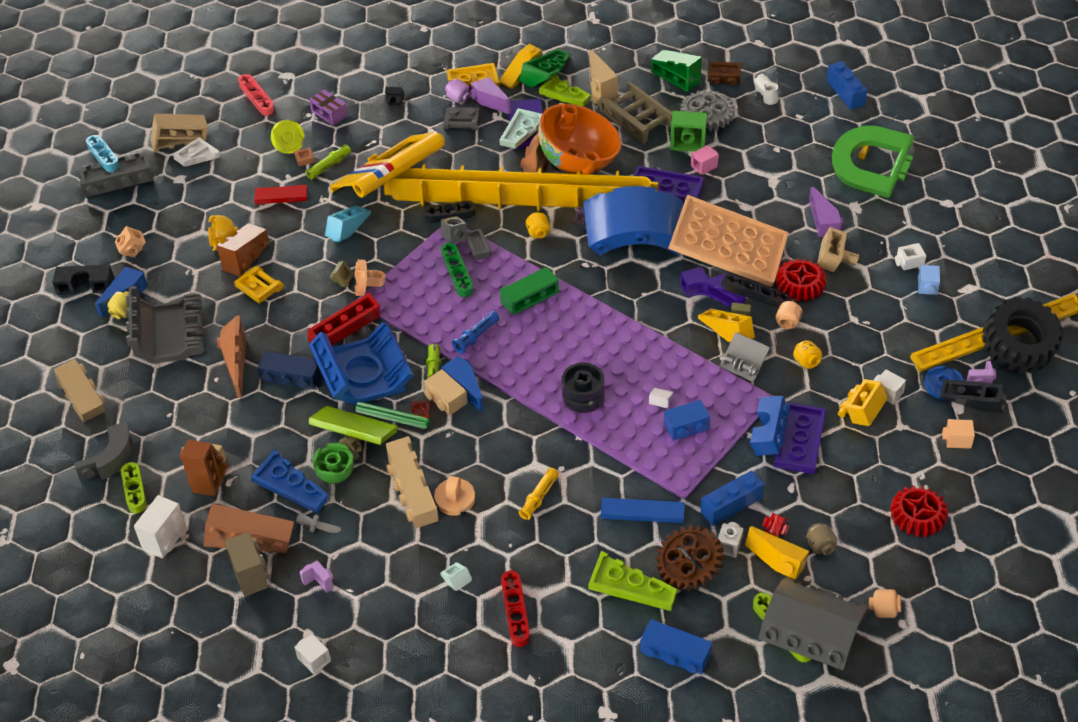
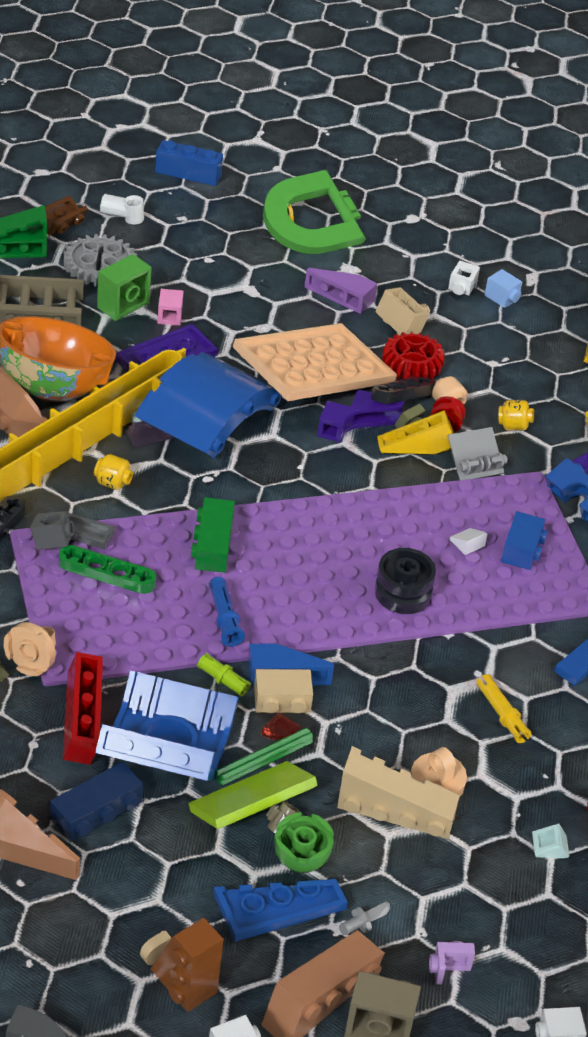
camera: 60 degrees left, 5 degrees down
none -> red wheel [430,396,466,433]

